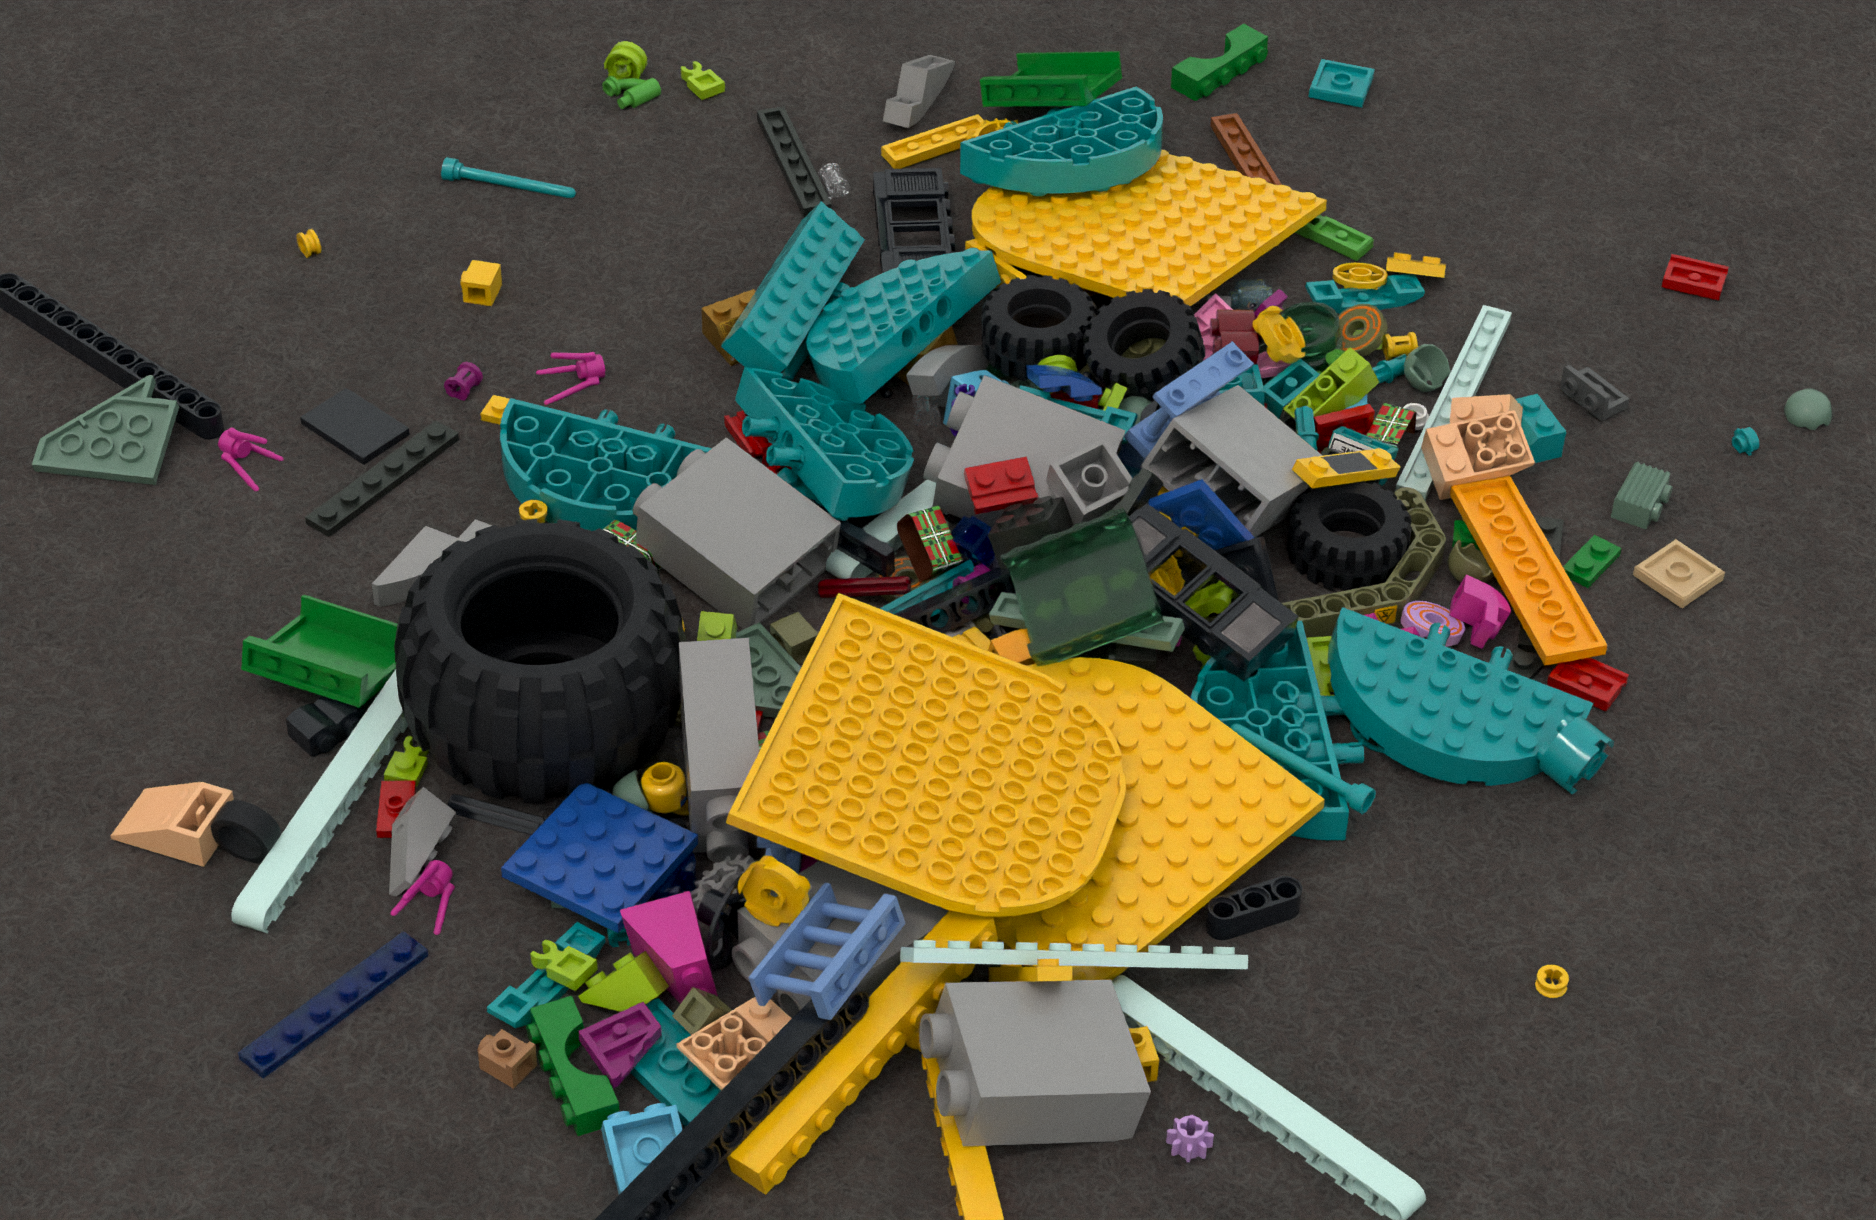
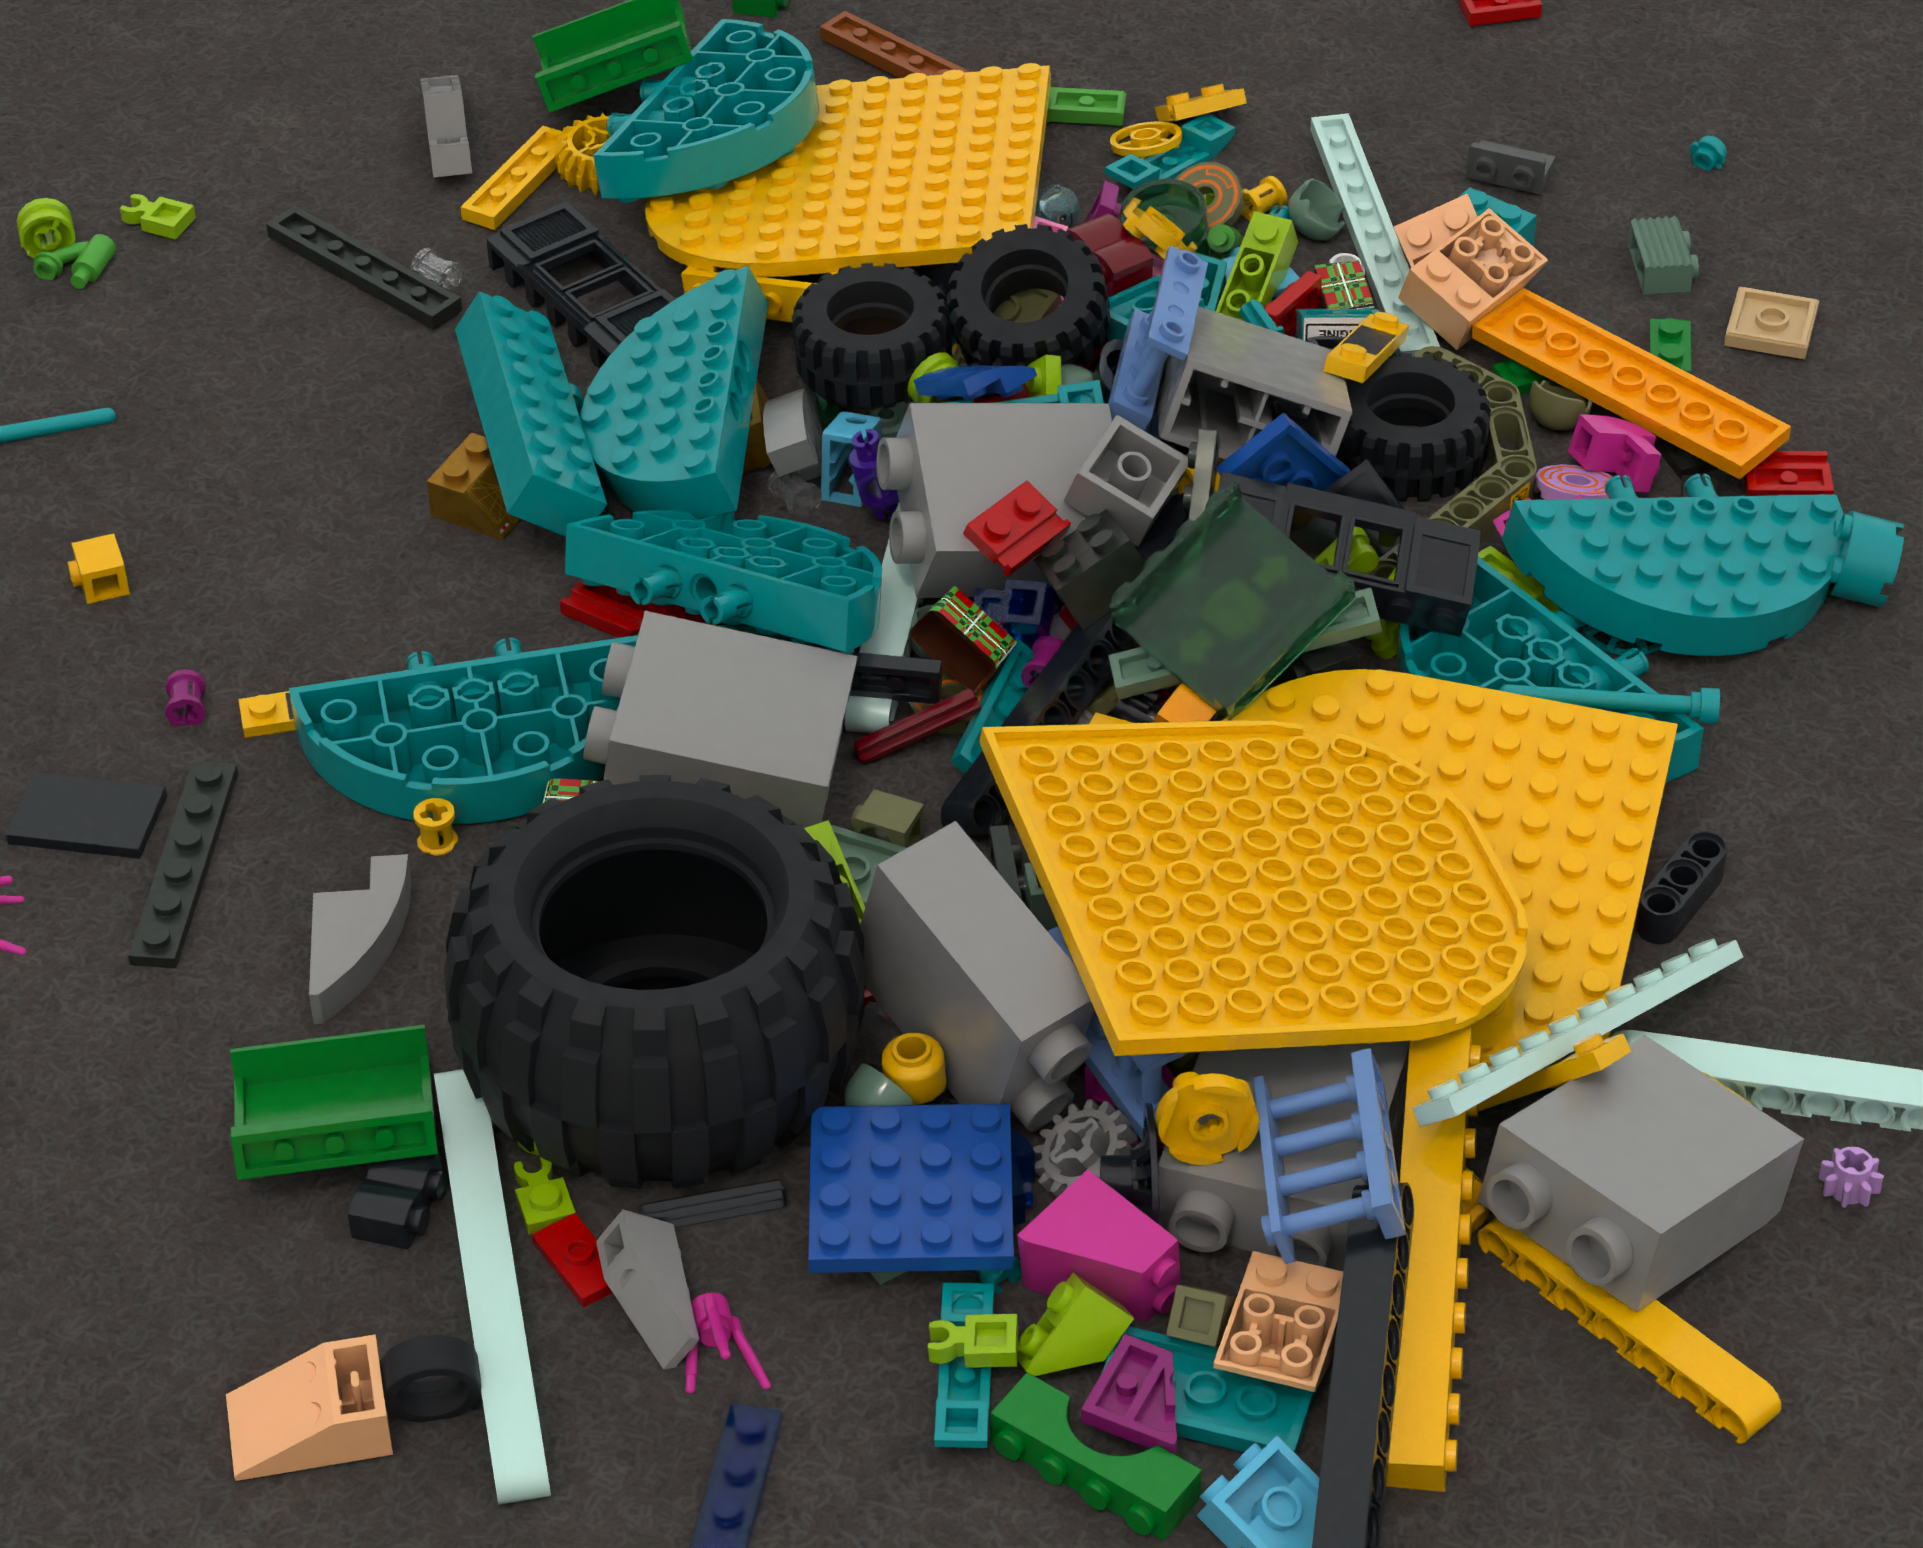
camera: 30 degrees left, 0 degrees up
medium nougat brick [478,1029,537,1089] -> none
dark pink plant [536,352,605,405] -> none
sand green hair [1784,388,1832,430] -> none

